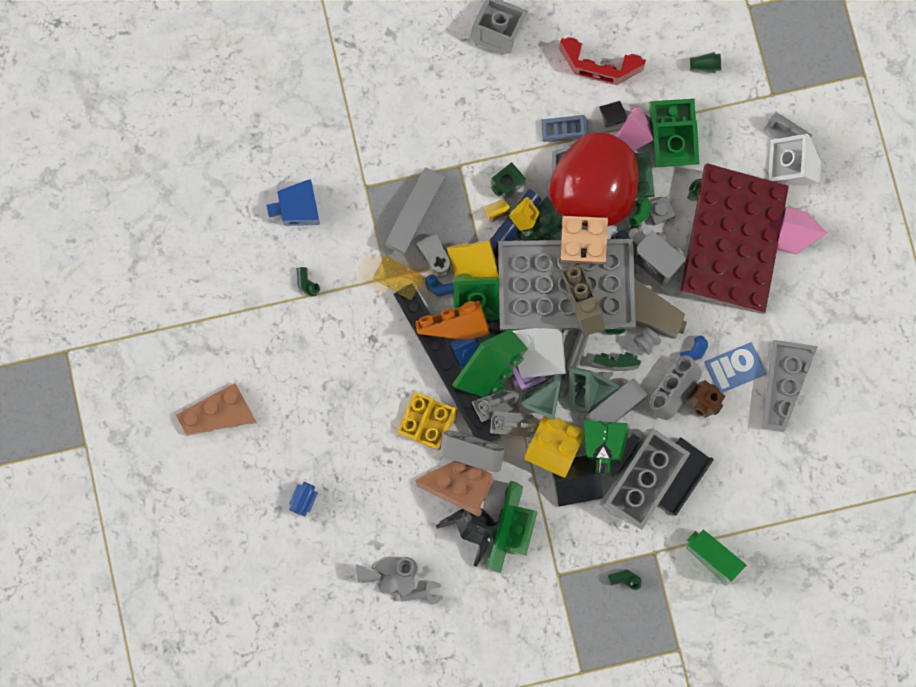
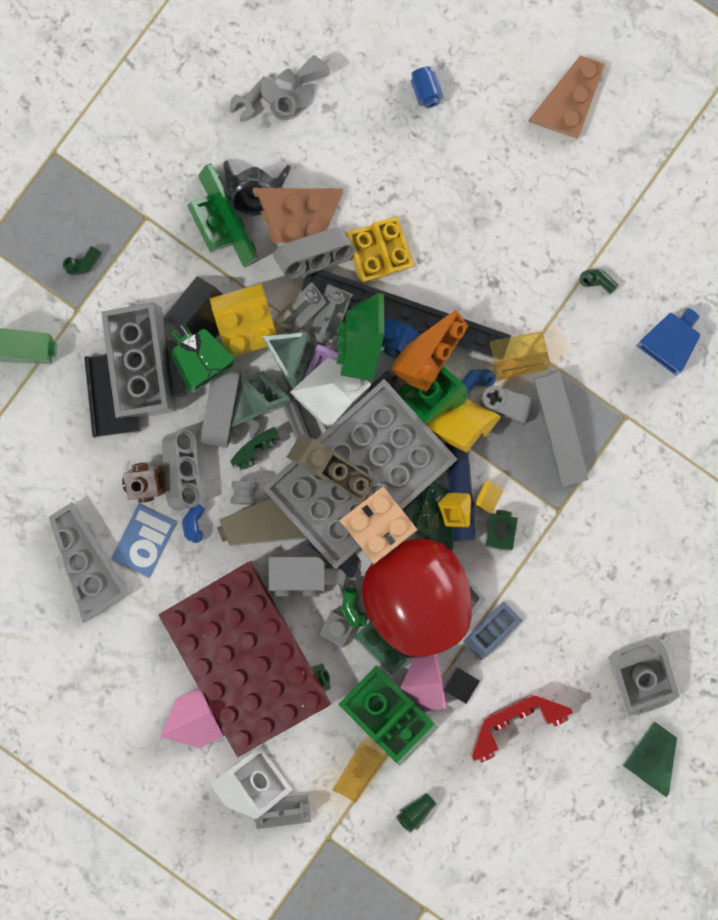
camera: 140 degrees right, 5 degrees up
none -> clear yellow panel [332,741,384,803]

